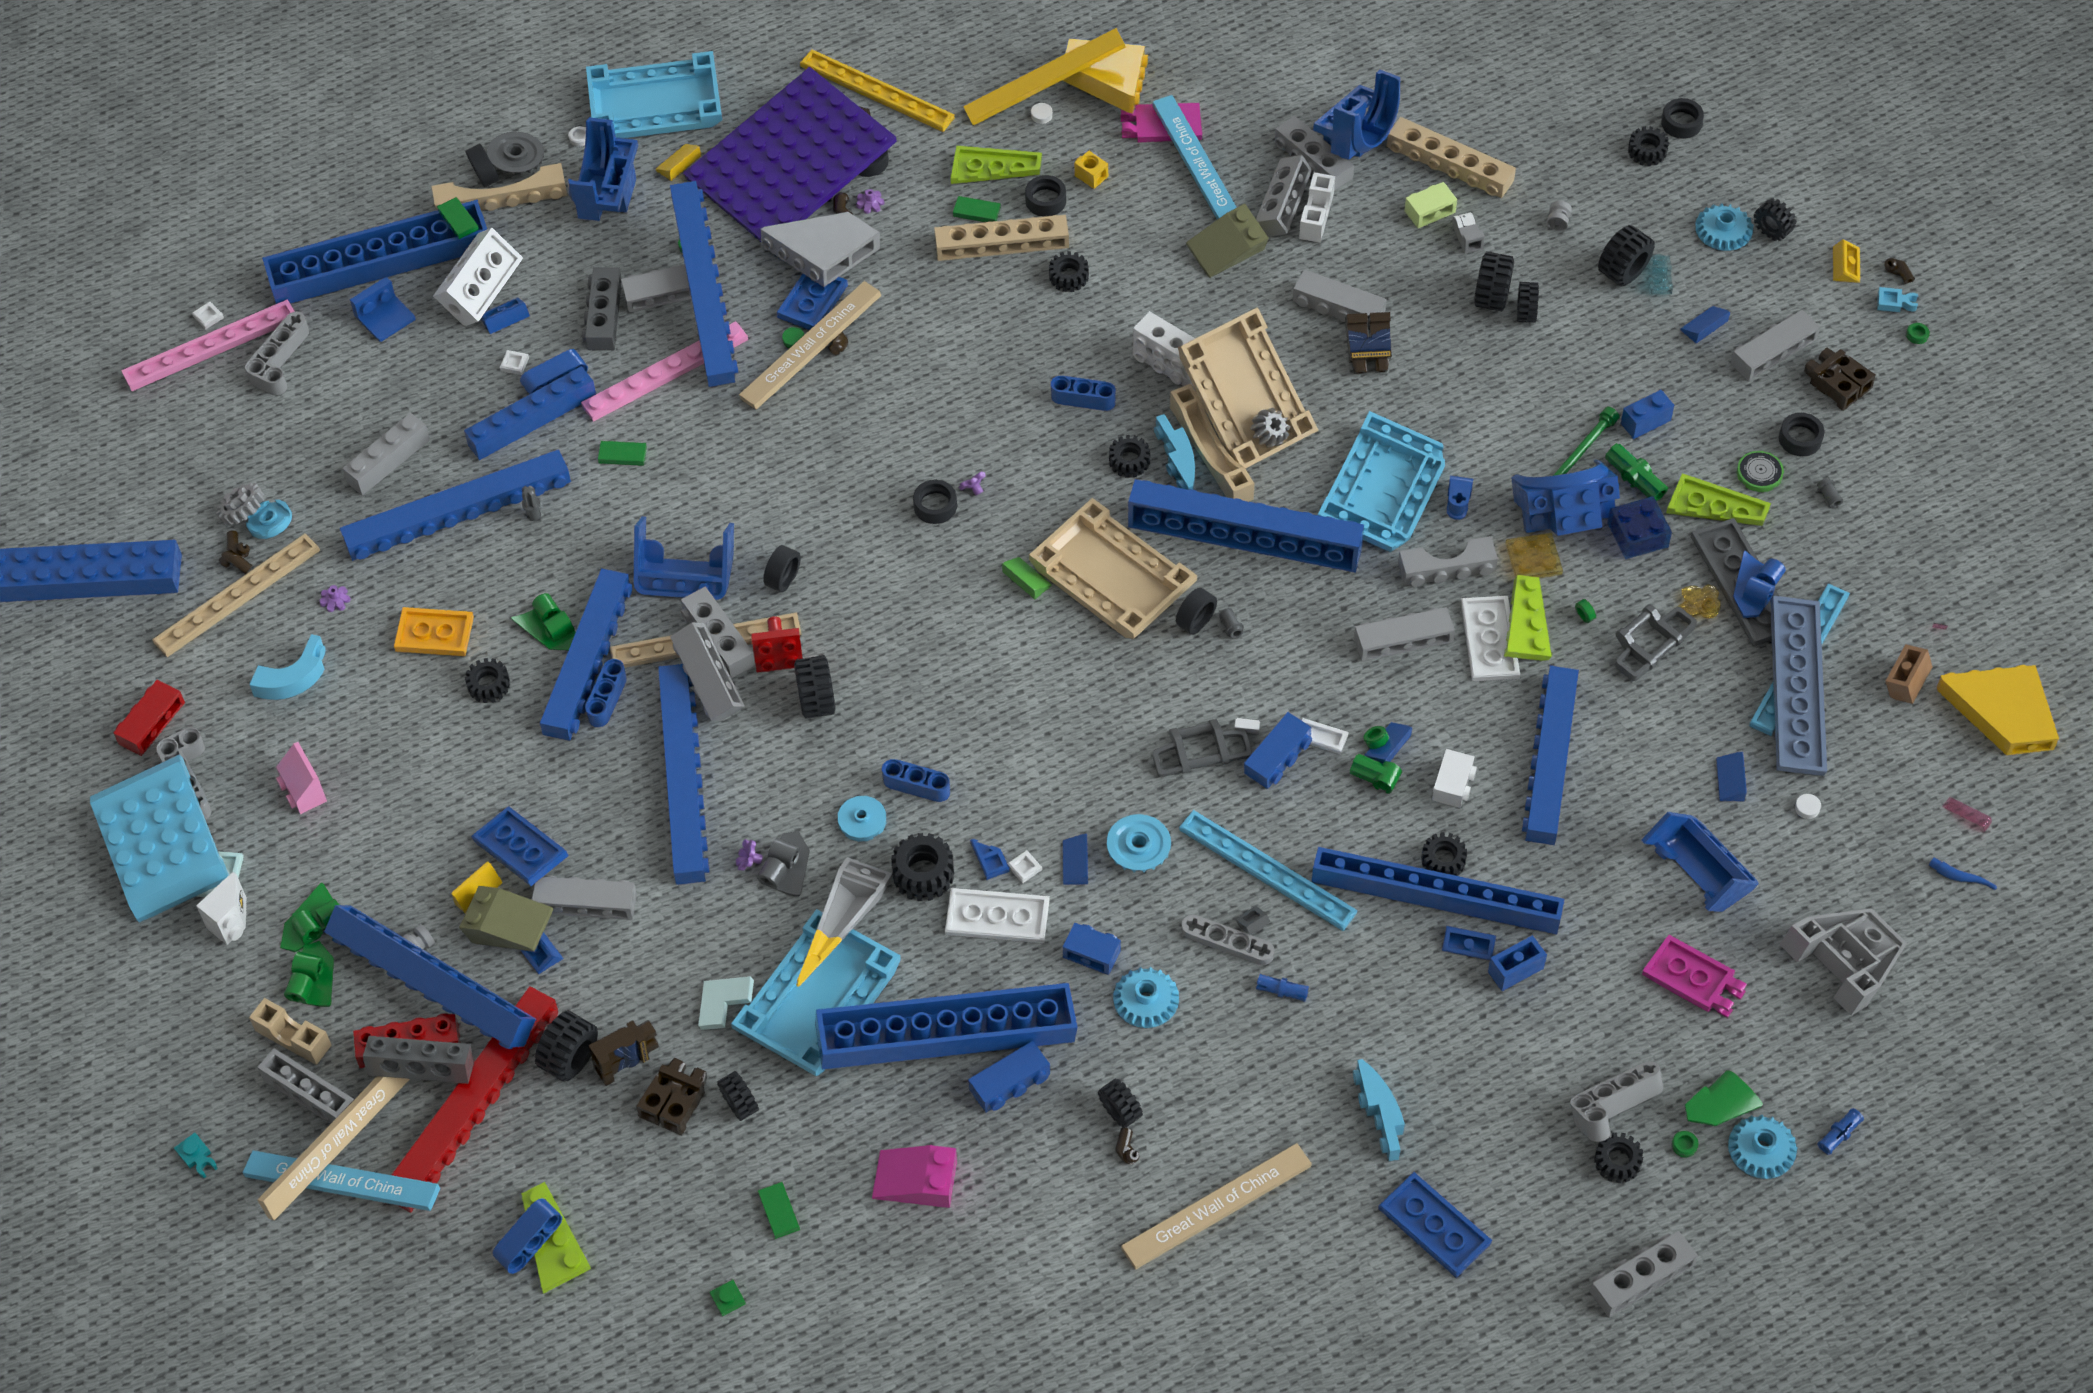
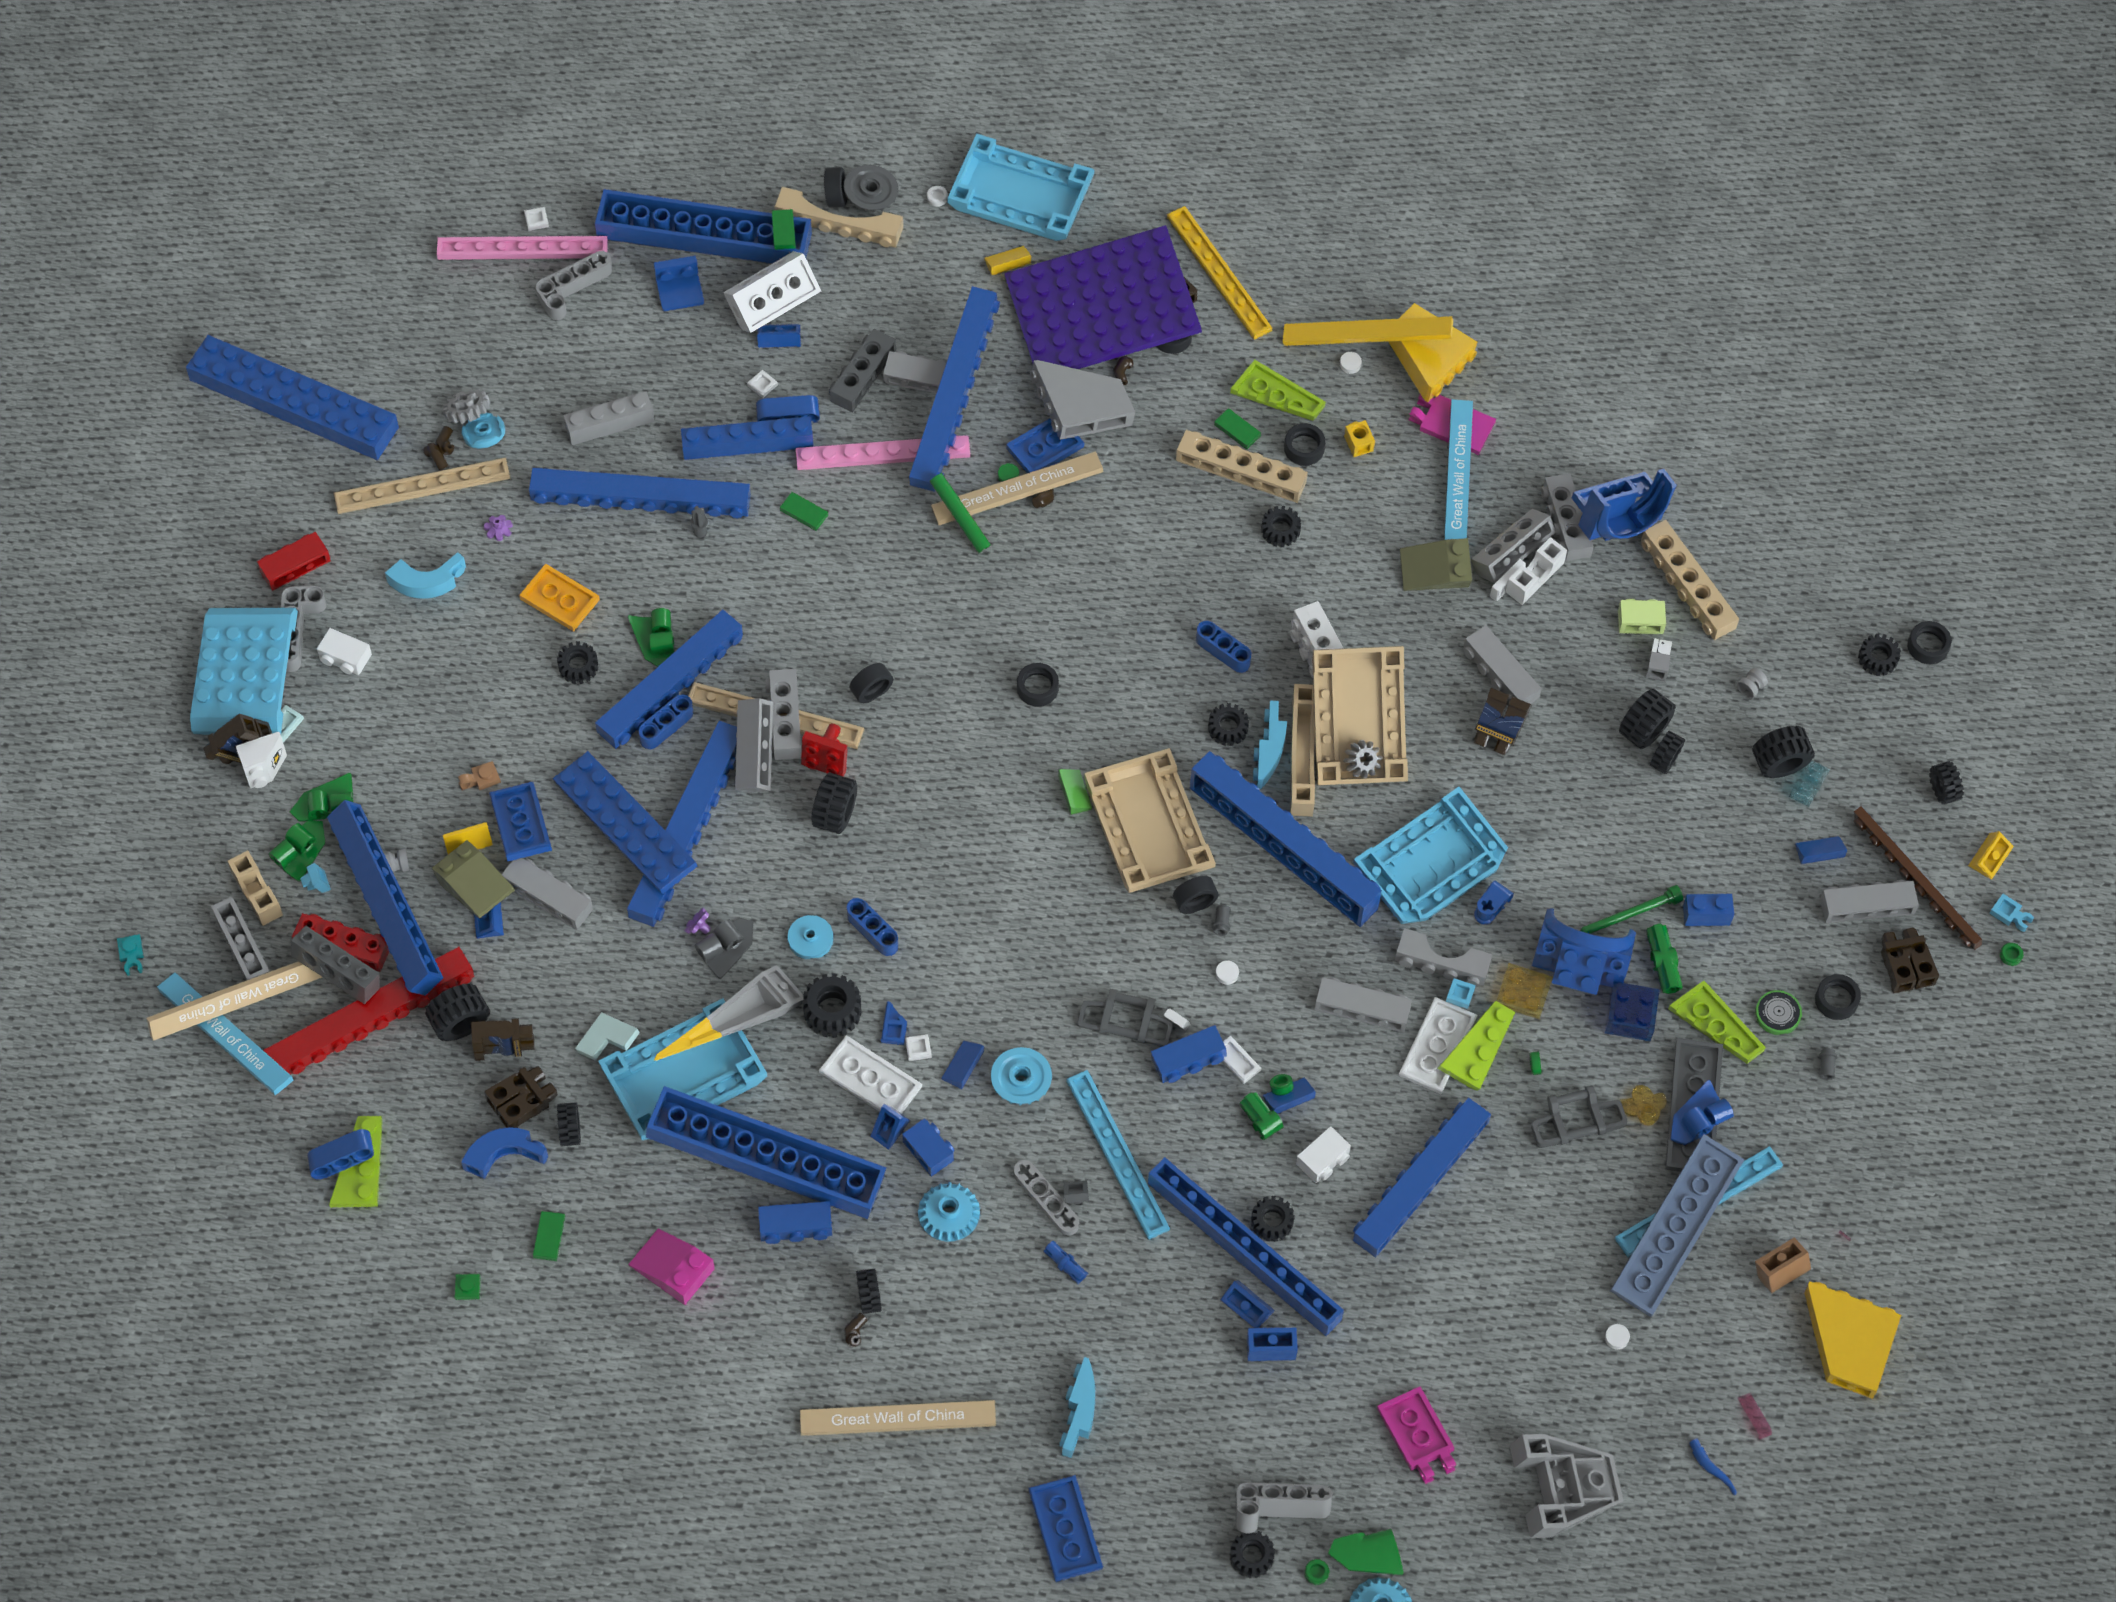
camera: 25 degrees right, 5 degrees up
bright pink slope [276,742,327,814] -> none
blue piece [568,117,638,221] -> none
blue windscreen [634,516,734,600] -> none
medium lavender plant [856,189,885,214] -> none
medium lavender plant [958,471,986,496] -> none
blue windscreen [1641,812,1759,912] -> none
medium azure gear [1695,203,1754,251] -> none
blue slope [1716,752,1747,801] -> none
dark brown arm [1884,258,1915,284] -> none
none -> dark brown hips [203,714,272,765]
none -> medium azure tile [300,863,331,893]
none -> white brick [317,628,372,675]
none -> medium nougat plate [458,761,501,791]
none -> blue arch [461,1128,548,1179]
none -> blue plate [553,751,698,894]
none -> blue slope [870,1104,910,1150]
none -> green piece [929,473,991,554]
none -> white tile [1216,961,1239,985]
none -> medium azure tile [1446,978,1476,1009]
none -> white tile [1490,559,1526,601]
none -> reddish brown plate [1854,806,1982,950]

